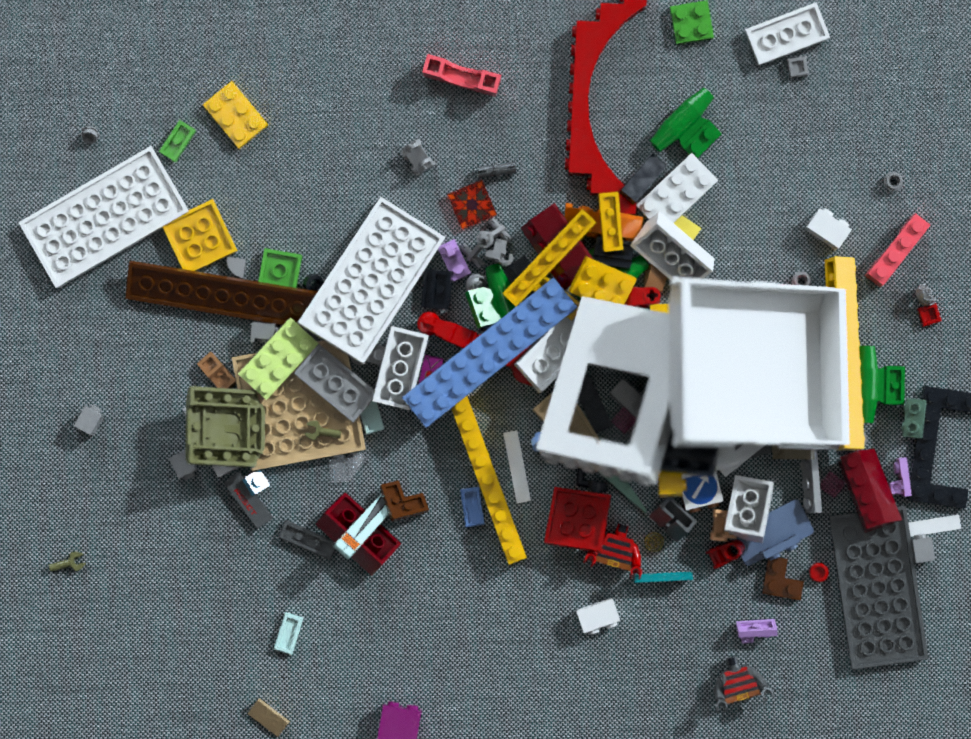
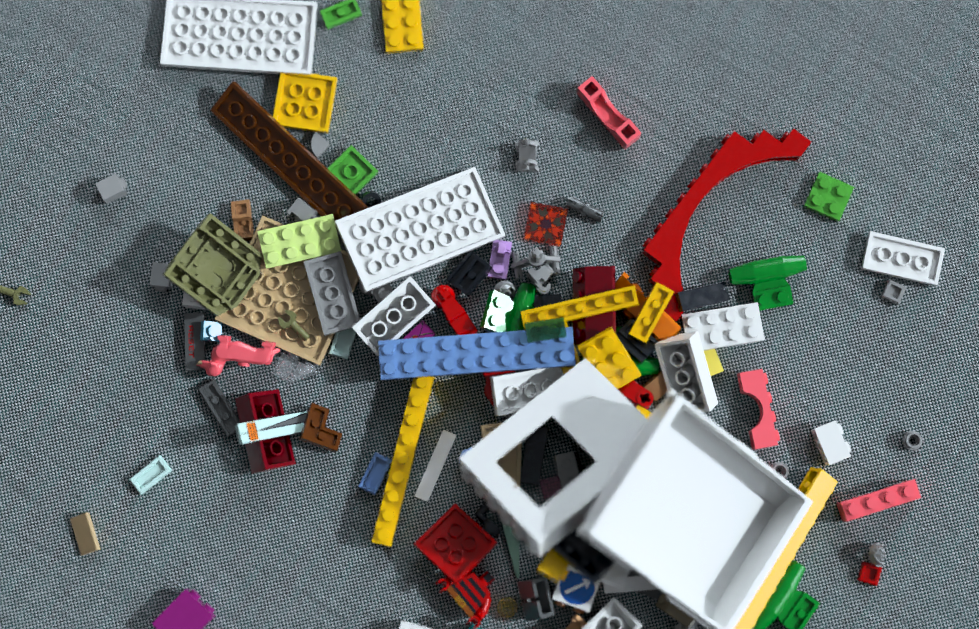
camera: 30 degrees right, 5 degrees down
none -> coral animal [197,335,280,377]
none -> clear green plate [524,317,567,343]
none -> coral arch [737,369,780,450]

